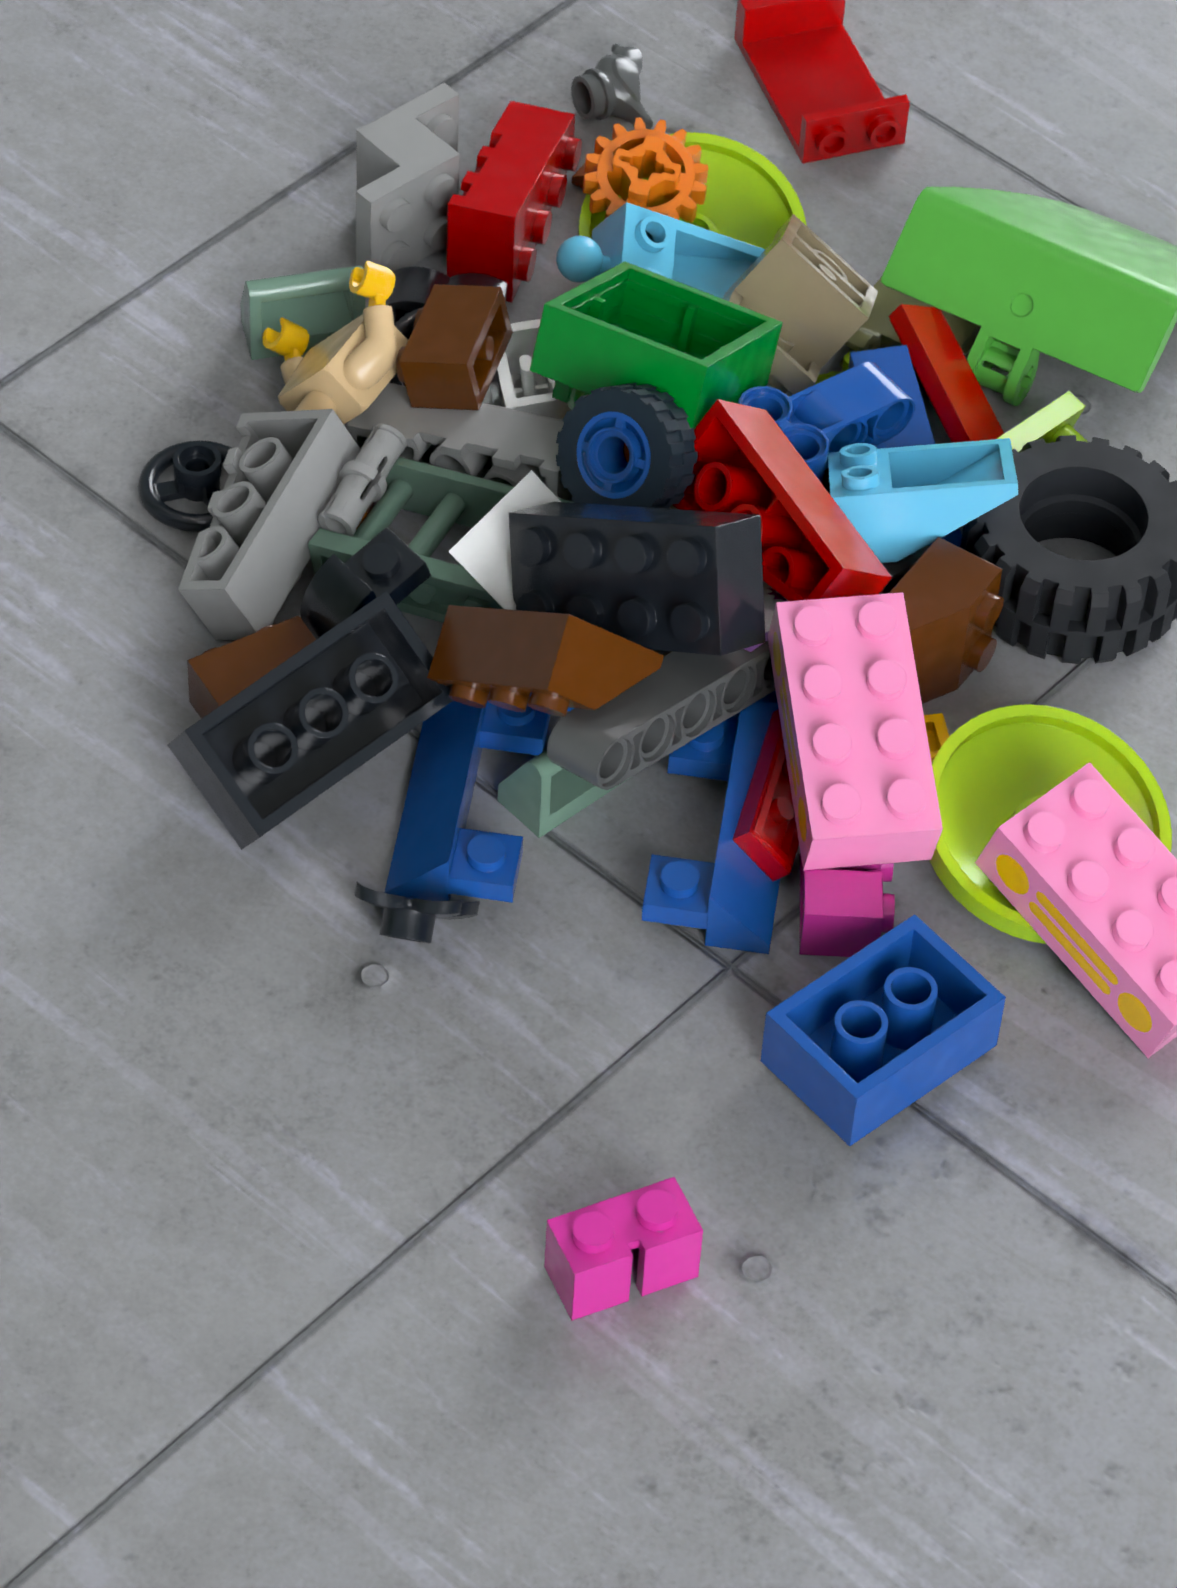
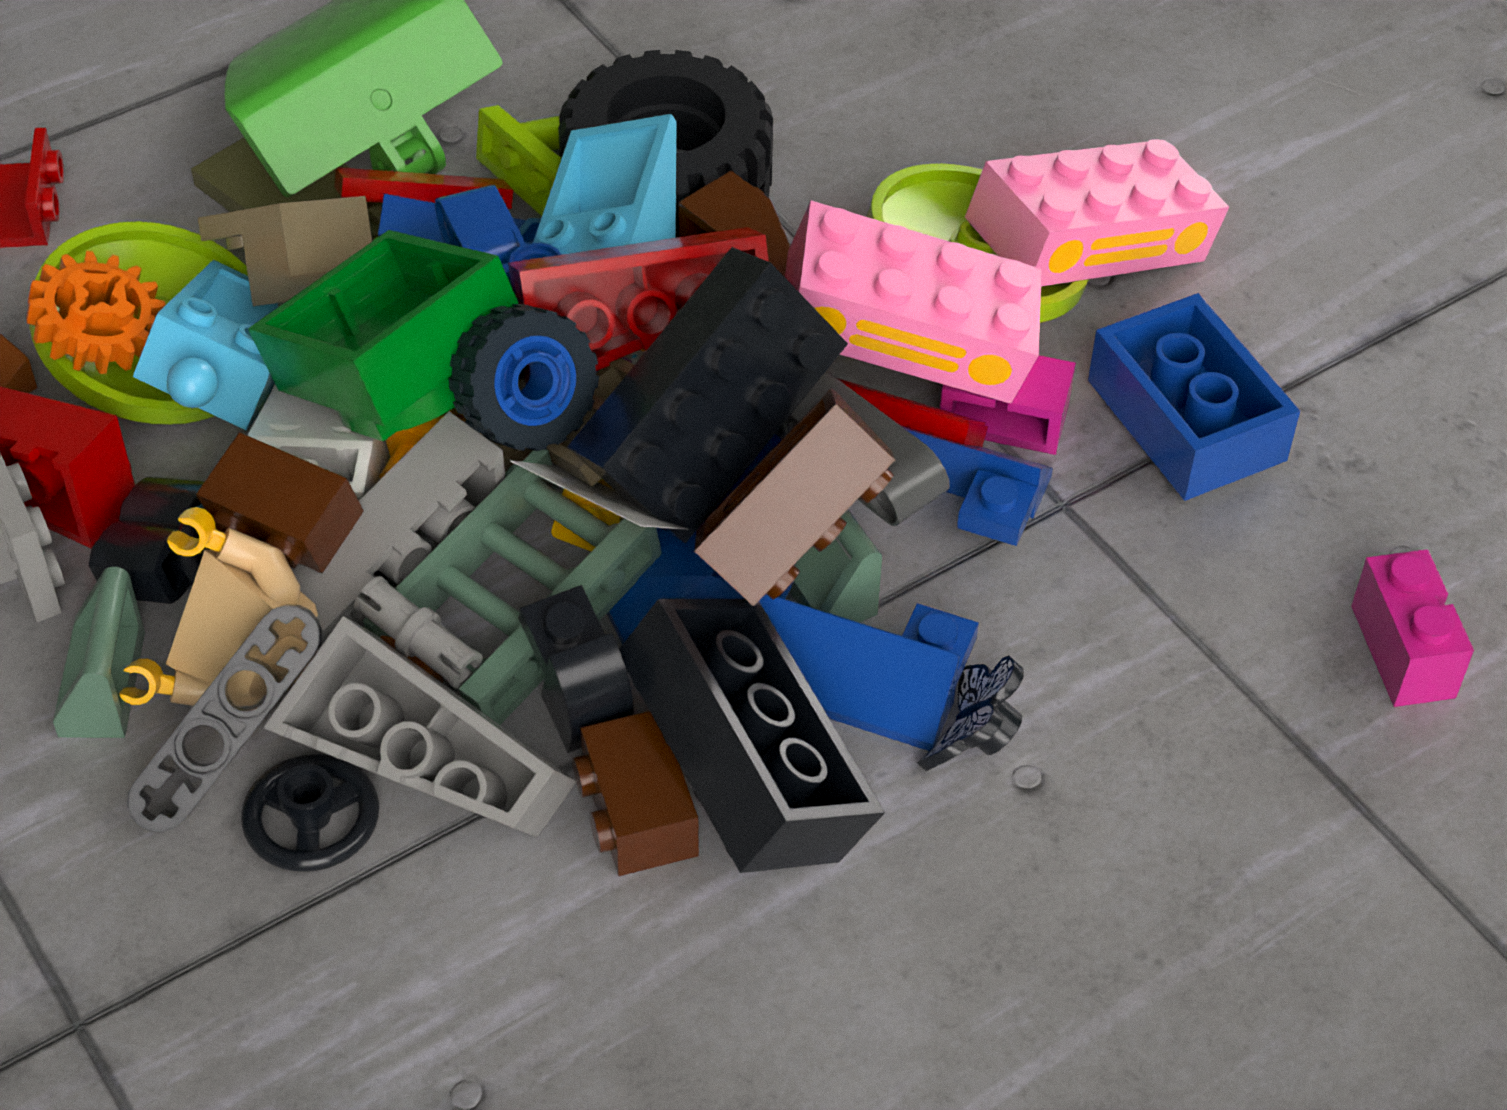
camera: 75 degrees left, 0 degrees up
none -> beam [127,604,322,832]

